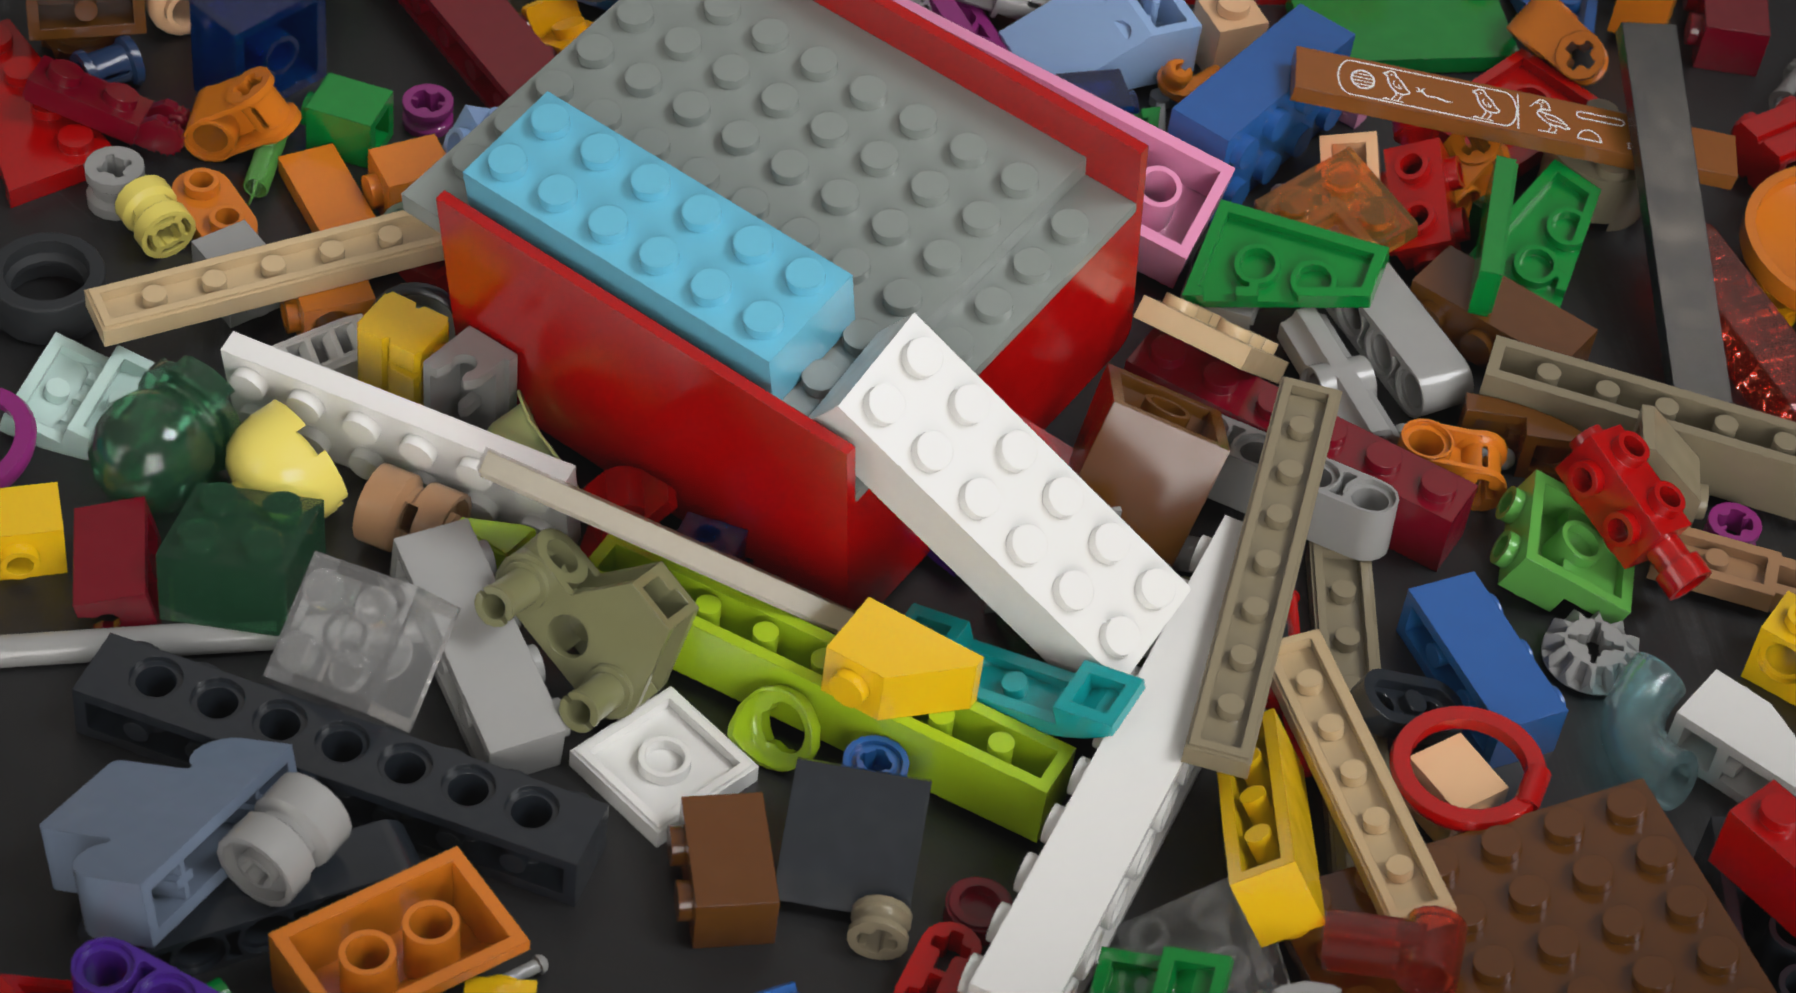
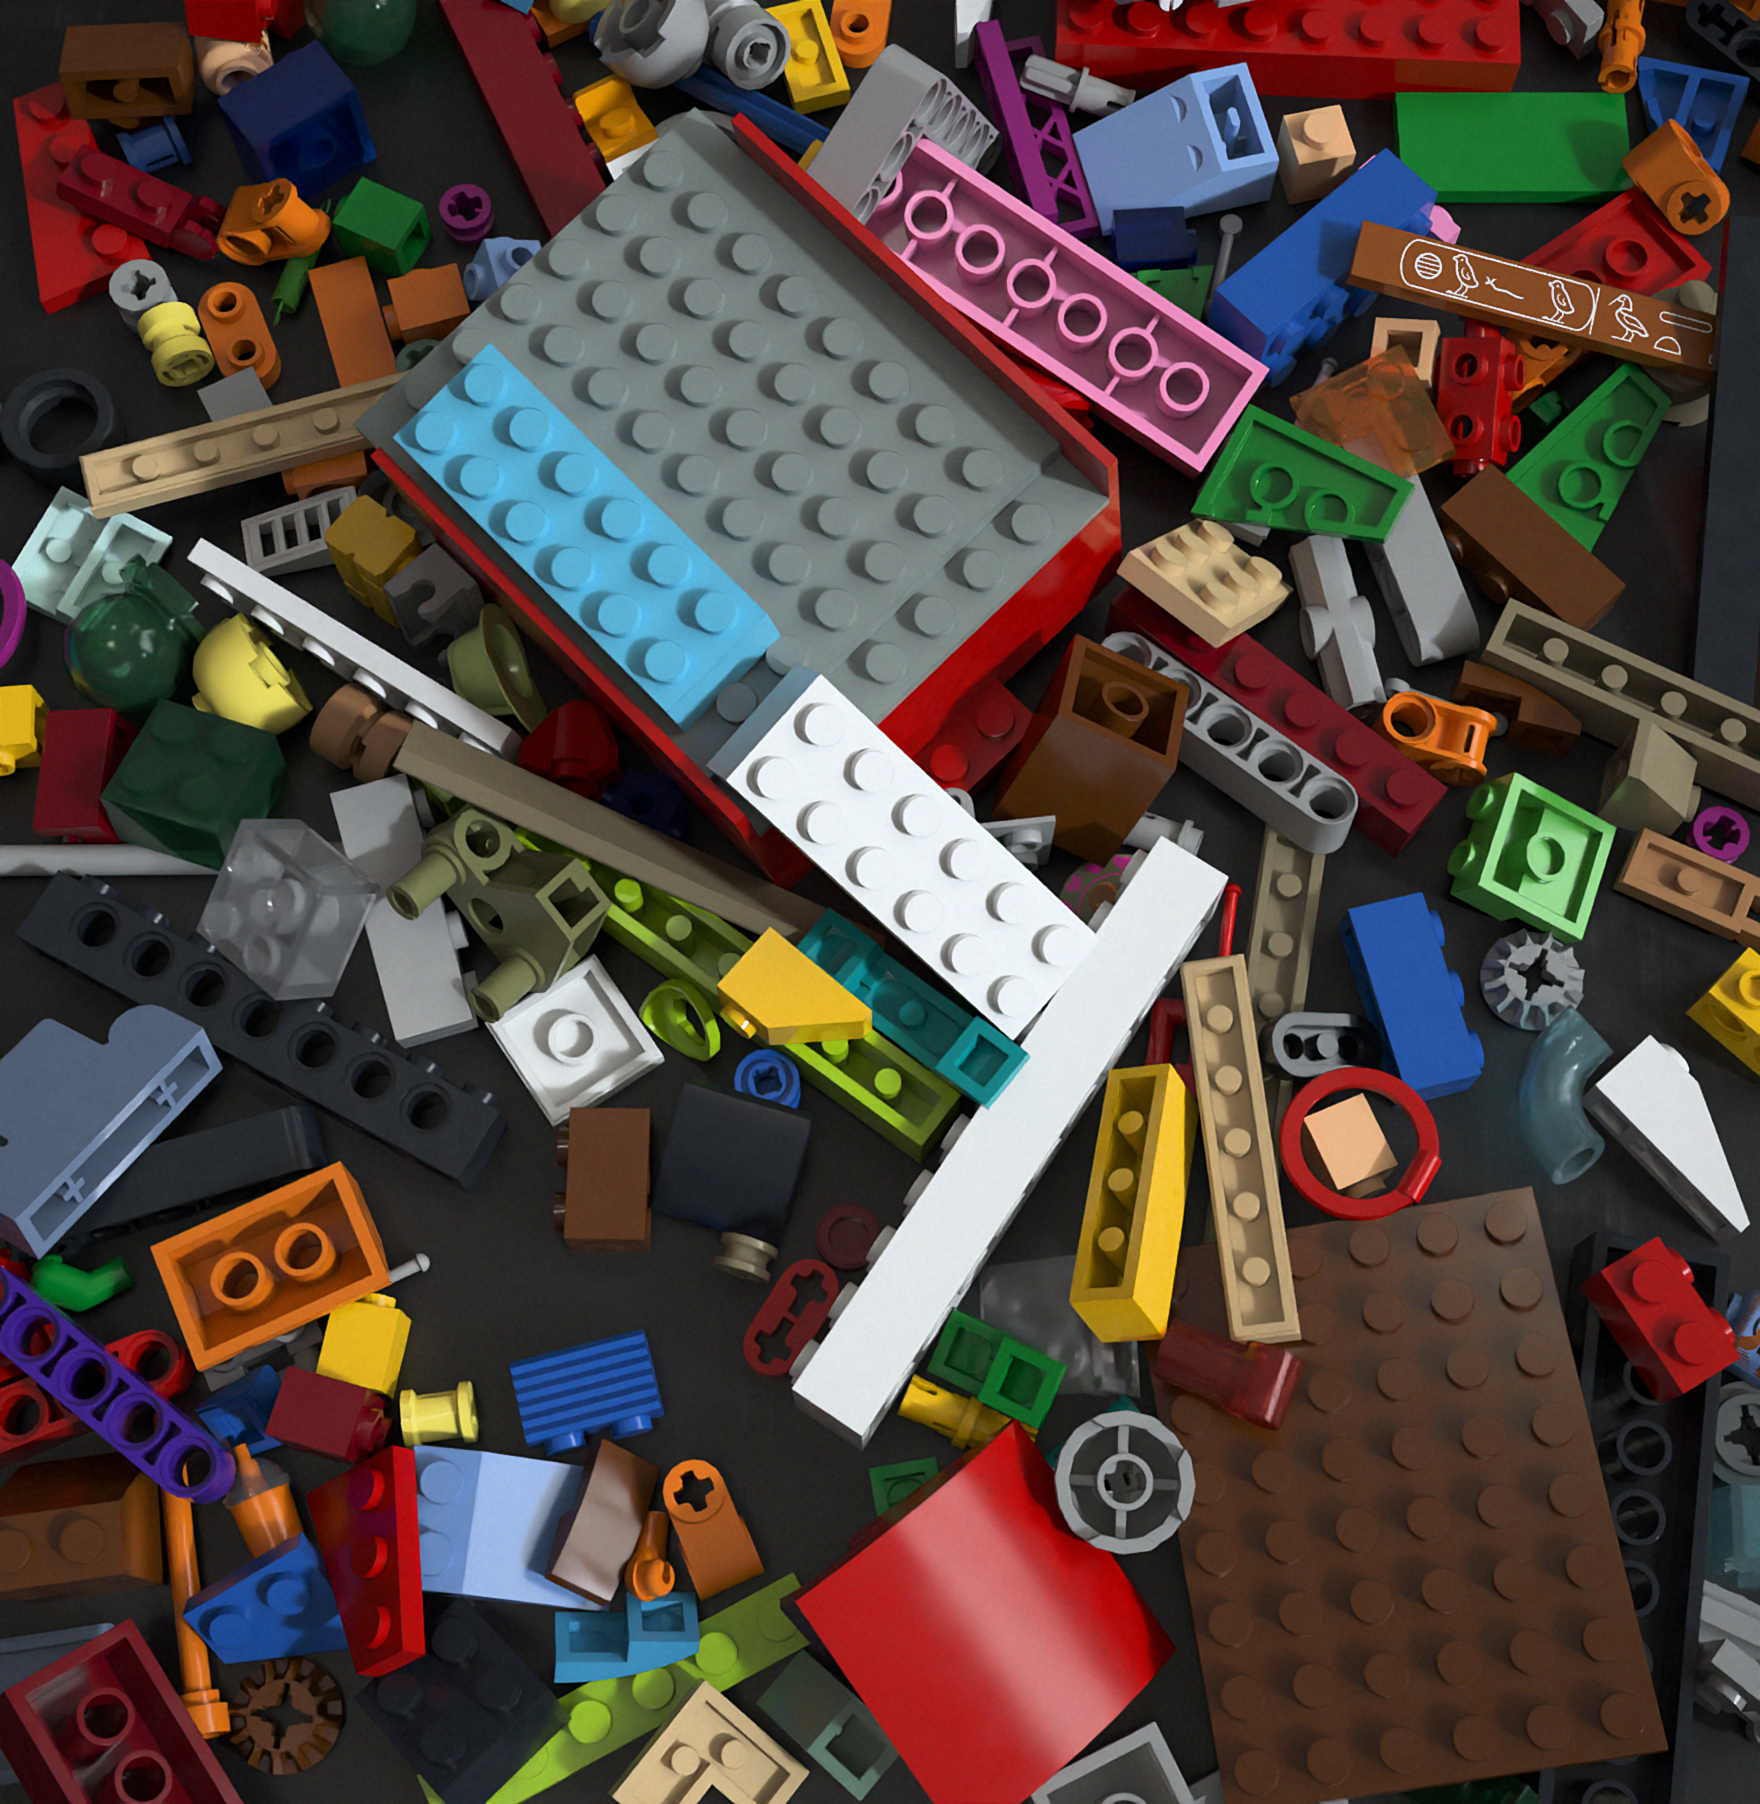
camera: 15 degrees right, 25 degrees up
light grey wheel [217,772,352,907] -> none
orange arm [1156,58,1221,103] -> none
dark tan tile [1181,376,1343,779] -> none
green tile [1467,155,1518,317] -> none
red brick [1555,424,1712,601] -> none

